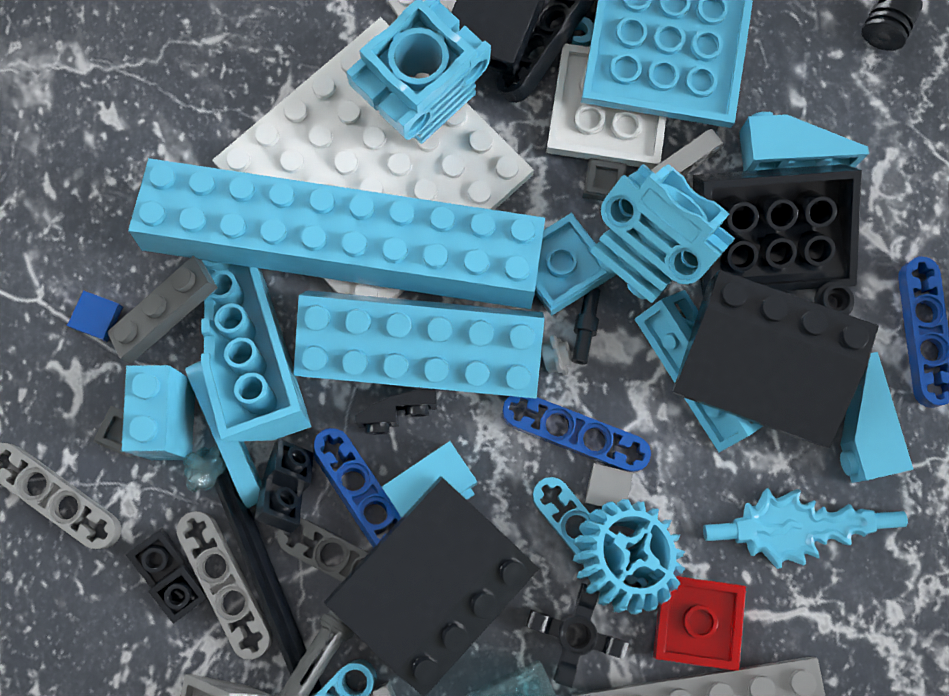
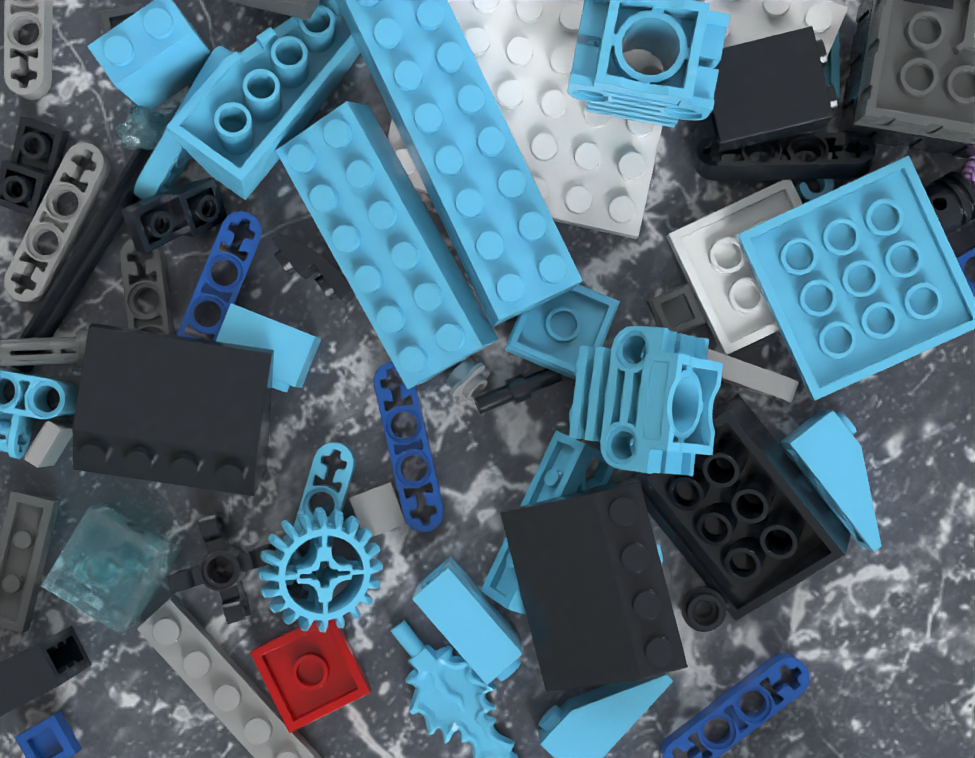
camera: 60 degrees right, 10 degrees up
none -> medium azure brick [412,556,523,685]

